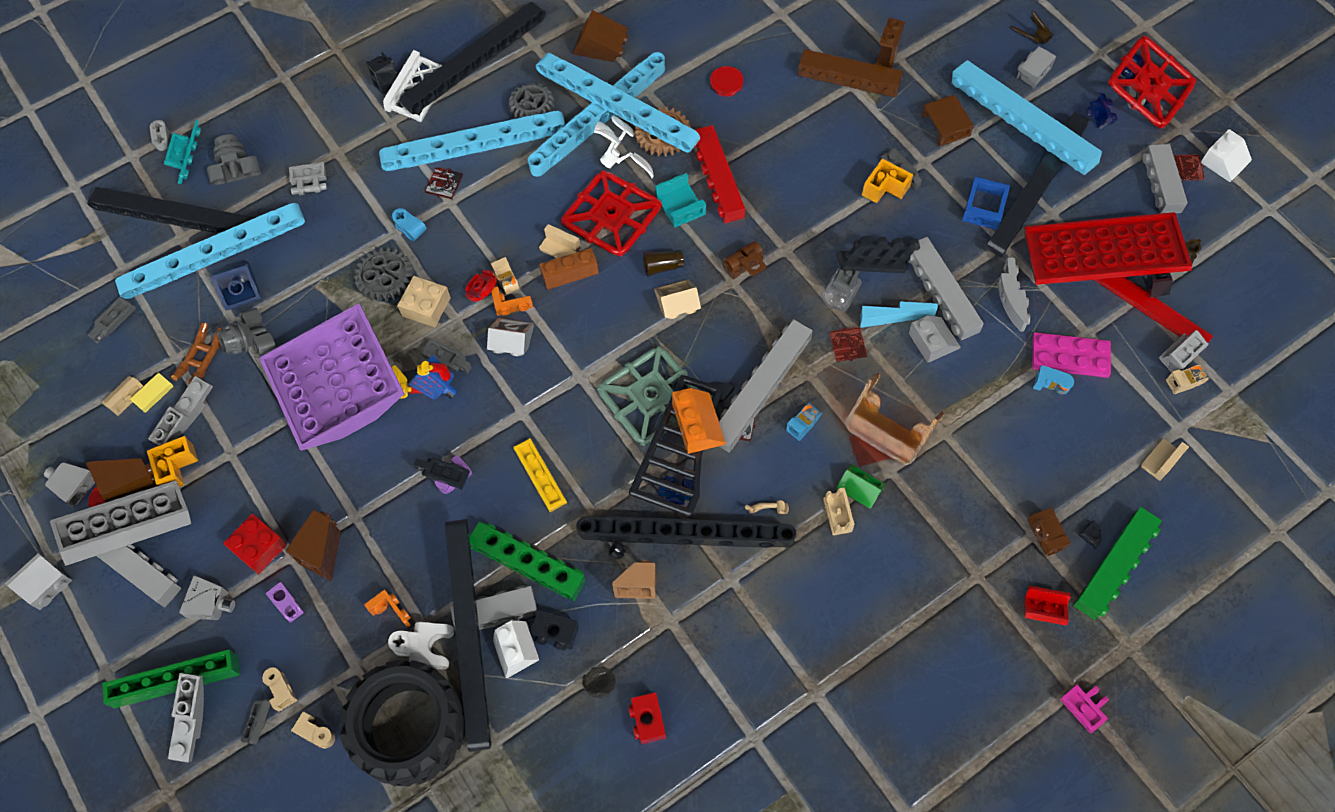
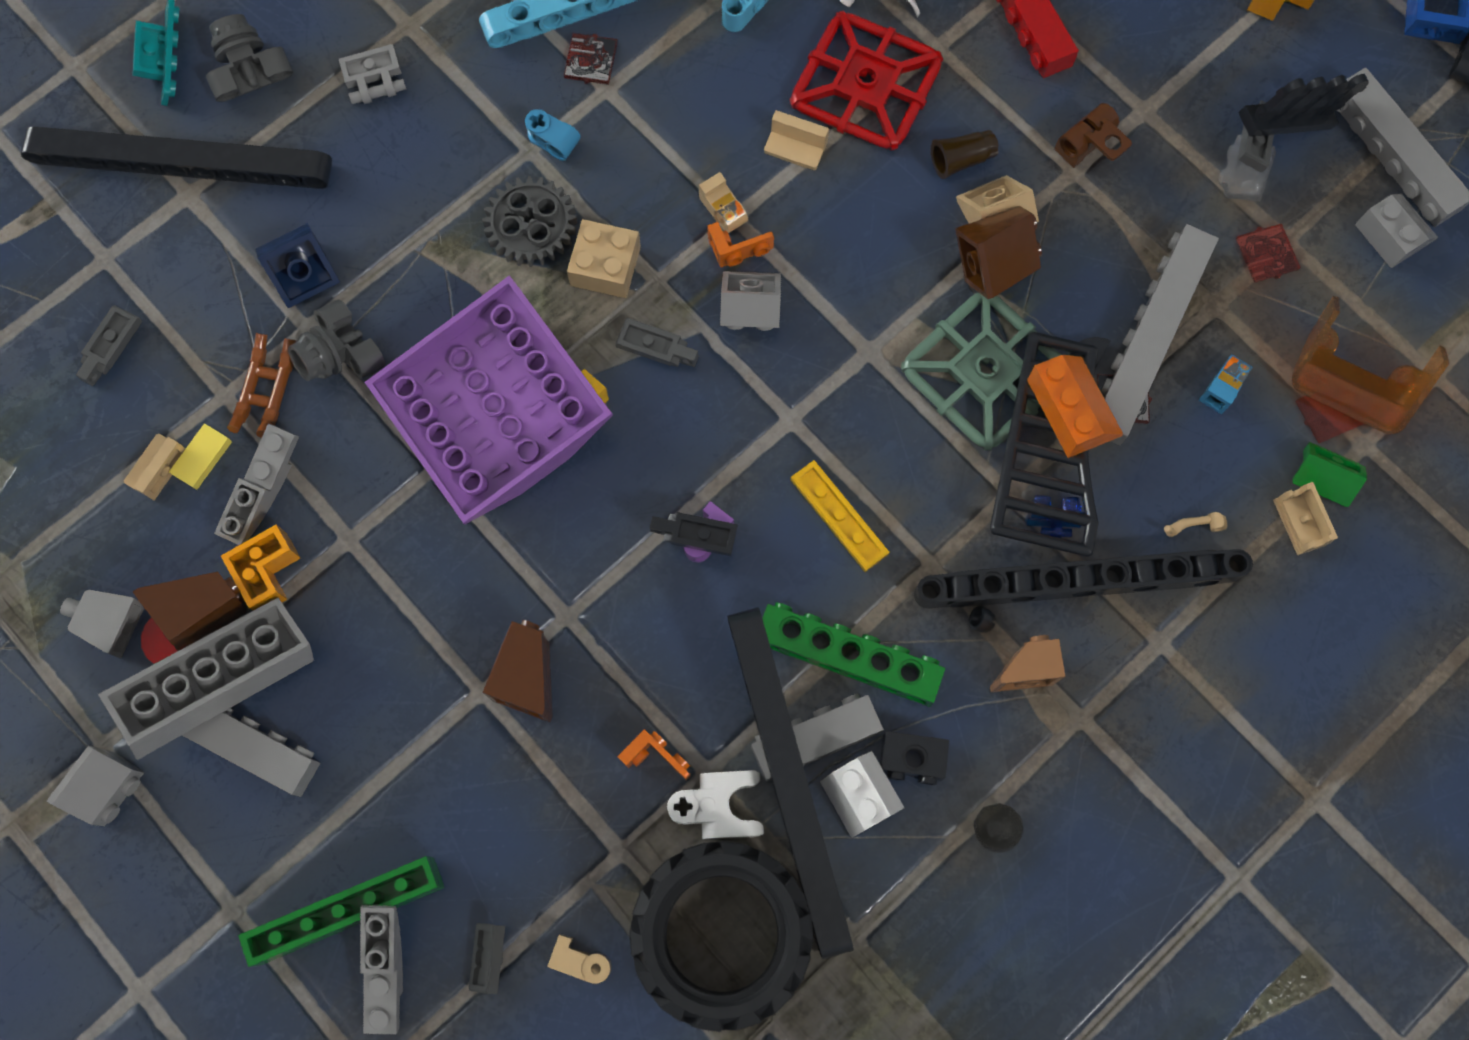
camera: 10 degrees left, 10 degrees up
medium azure beam [115,203,305,299] -> none
light grey beam [150,120,170,151] -> none
light grey torso [179,576,235,620] -> none
red brick [223,513,287,575] -> none
tan leg [262,668,298,712] -> none
medium lavender leg [265,582,304,623] -> none
torso [400,355,457,399] -> none
red tile [465,270,497,302] -> none
dark orange brick [539,248,599,290] -> none
red brick [628,692,666,745] -> none
teal panel [655,173,706,228] -> none
medium azure slope [860,302,938,328] -> none
none -> reddish brown slope [955,206,1042,299]

